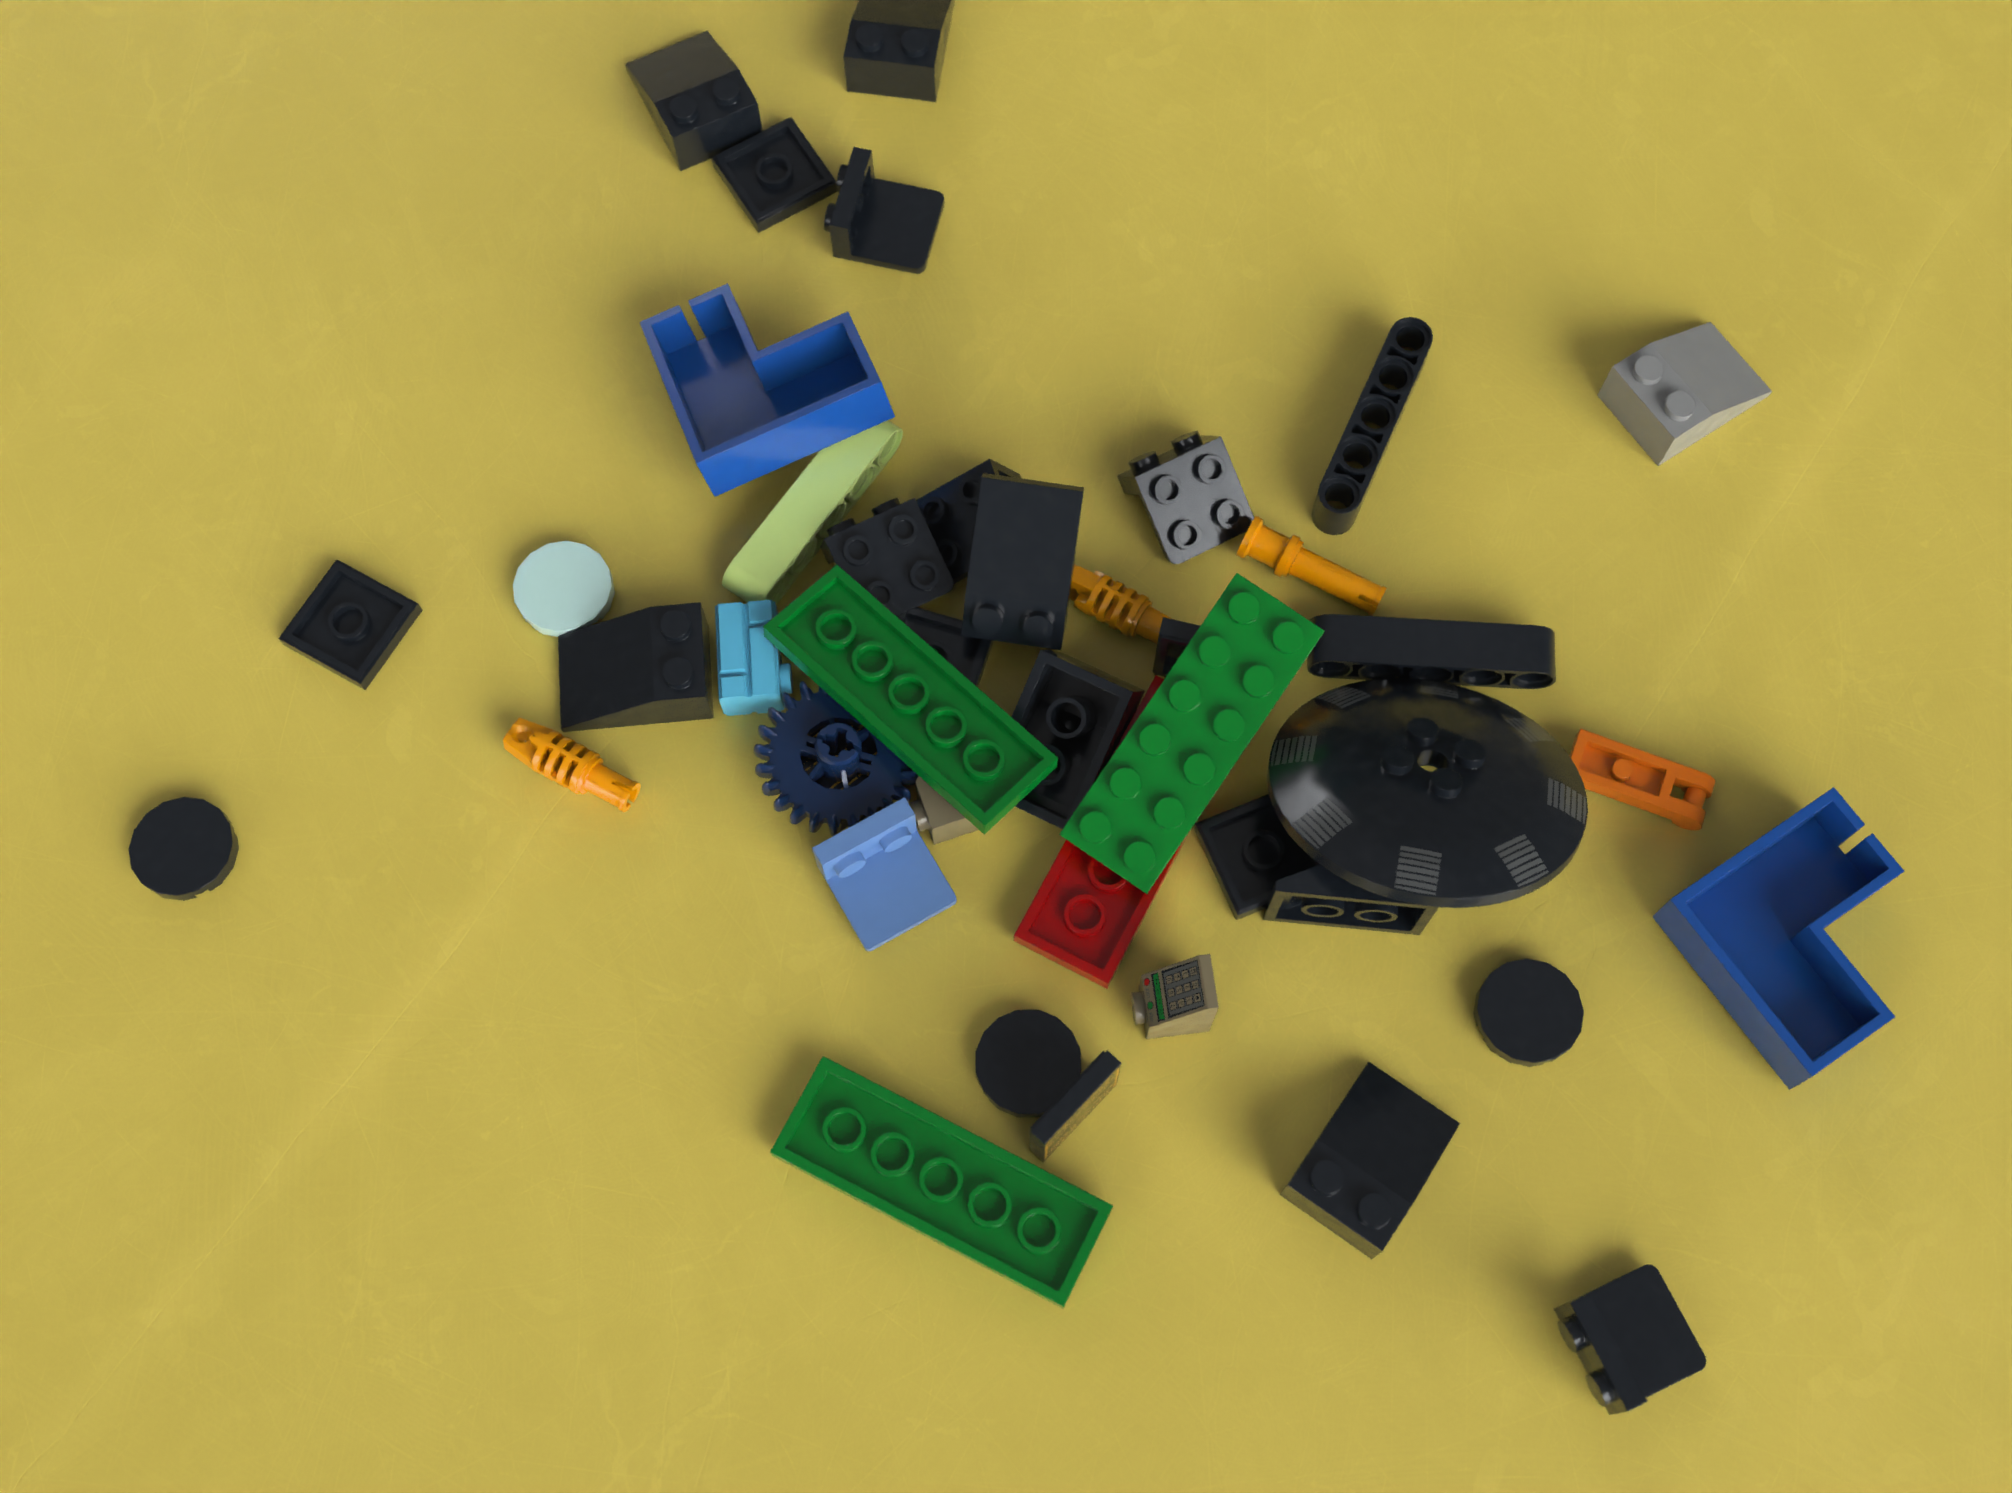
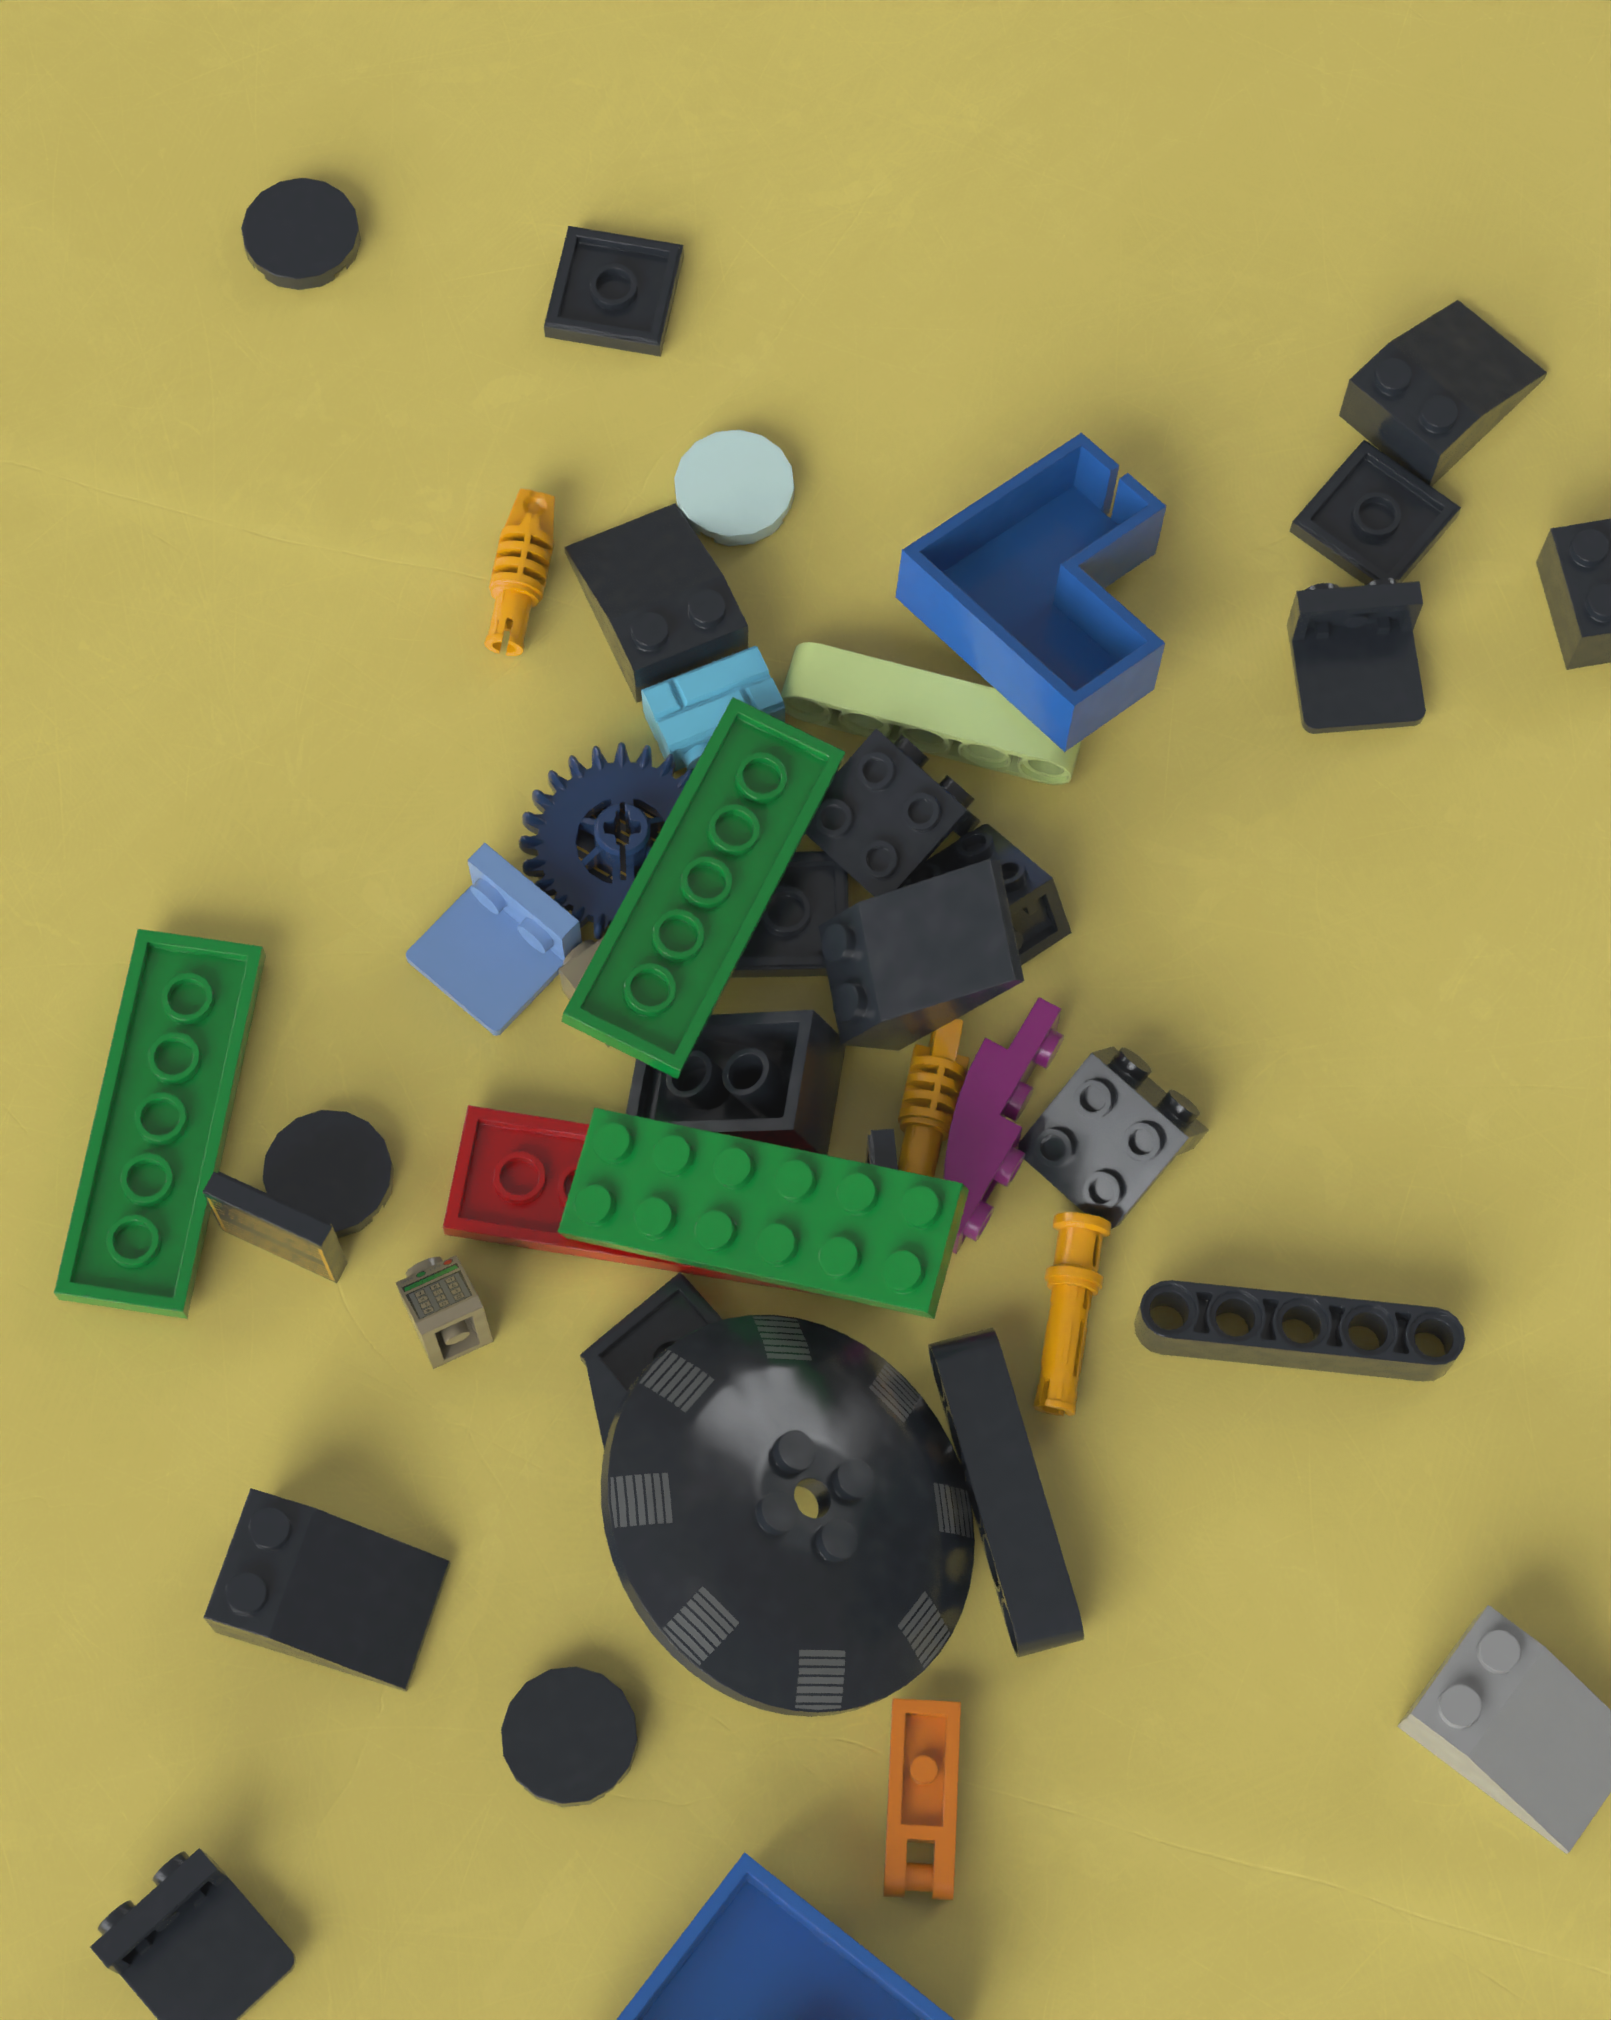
camera: 70 degrees right, 0 degrees up
none -> magenta slope [943,997,1064,1254]

